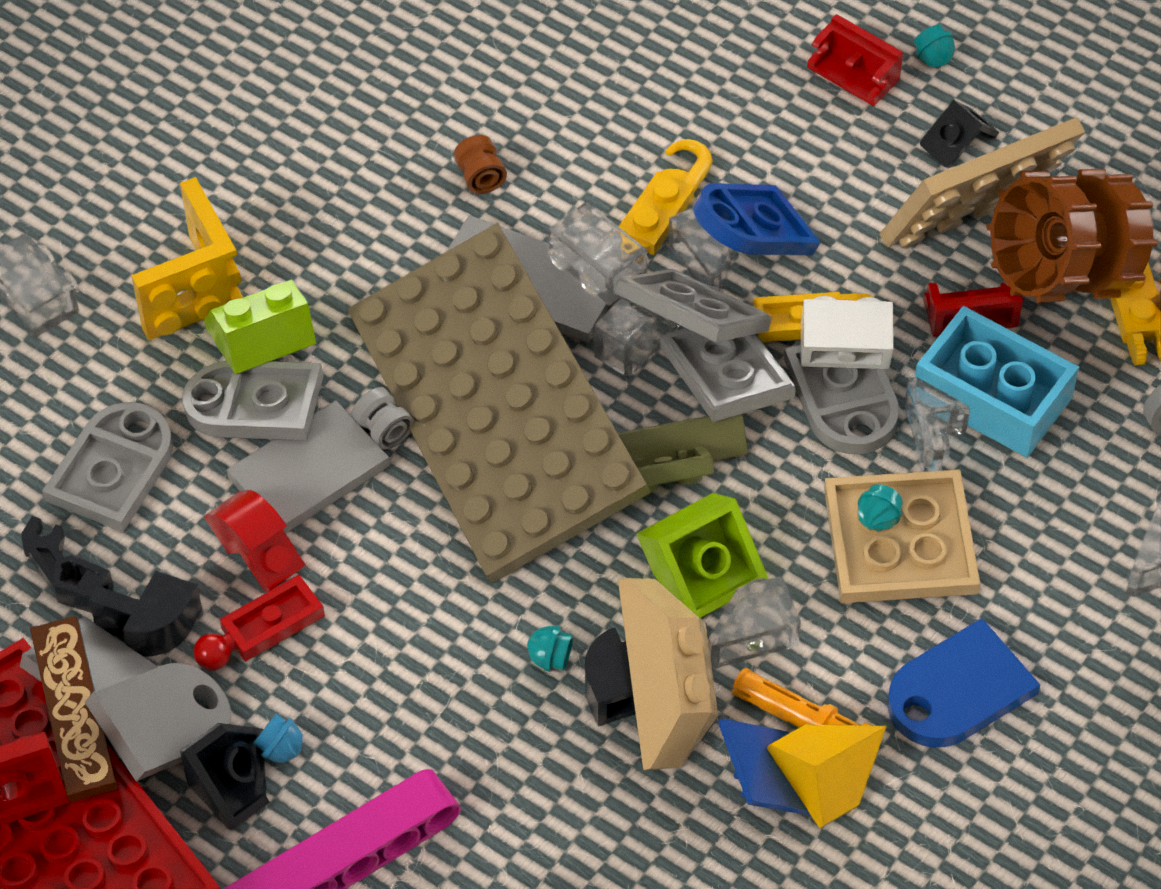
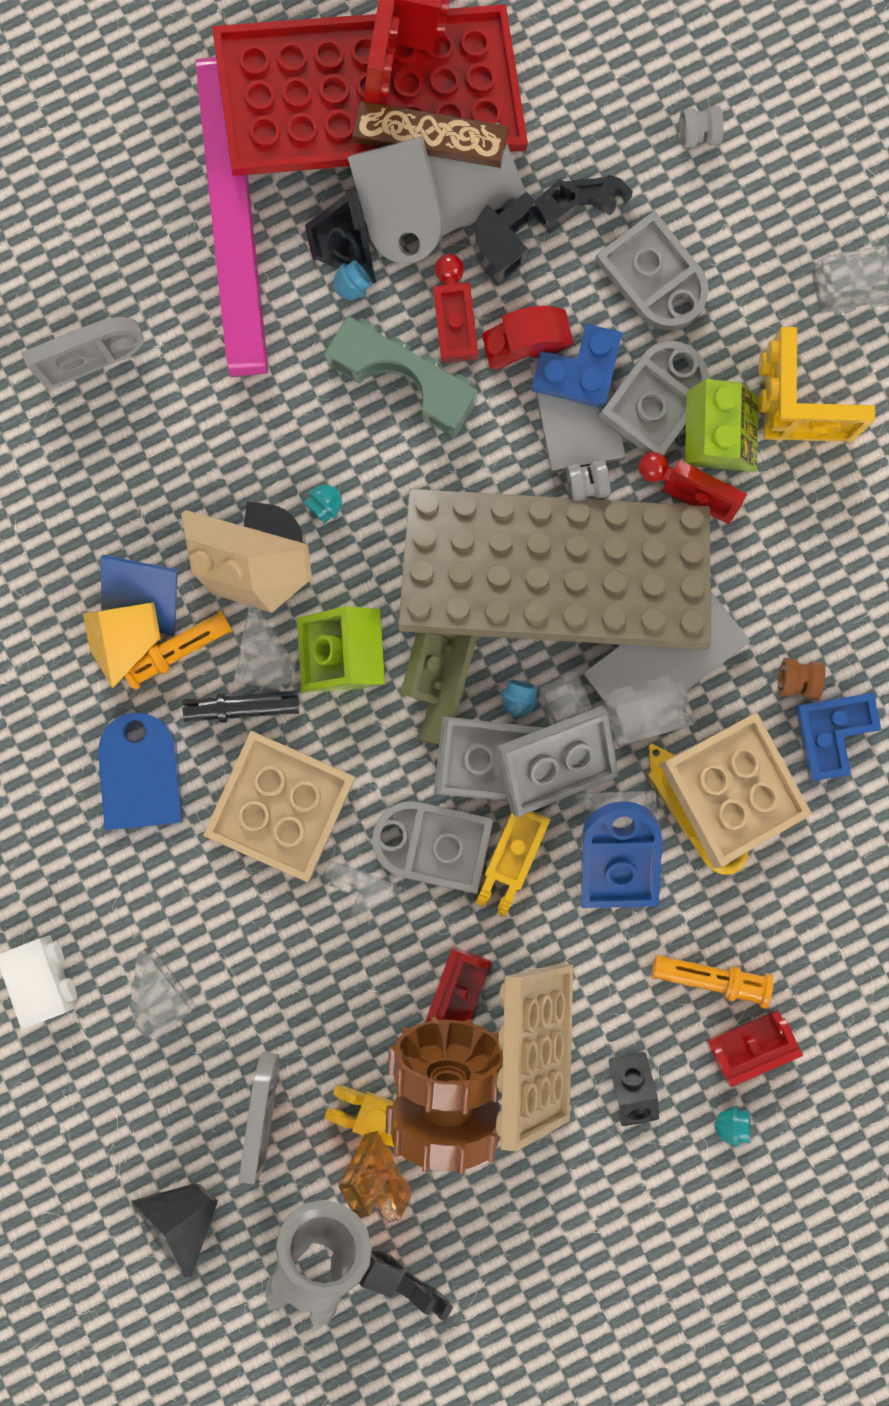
camera: 125 degrees right, 30 degrees up
white brick [801,296,893,369] -> none
teal plate [857,484,903,532] -> none
medium azure brick [912,306,1079,458] -> none
none -> black pin [182,690,300,723]
none -> sand green arch [324,316,478,439]
none -> dark azure plate [501,680,539,718]
none -> blue plate [531,324,623,408]
none -> red plate [638,452,747,525]
none -> light orange pin [651,954,774,1009]
none -> tan plate [659,713,812,868]
none -> blue plate [795,693,882,782]

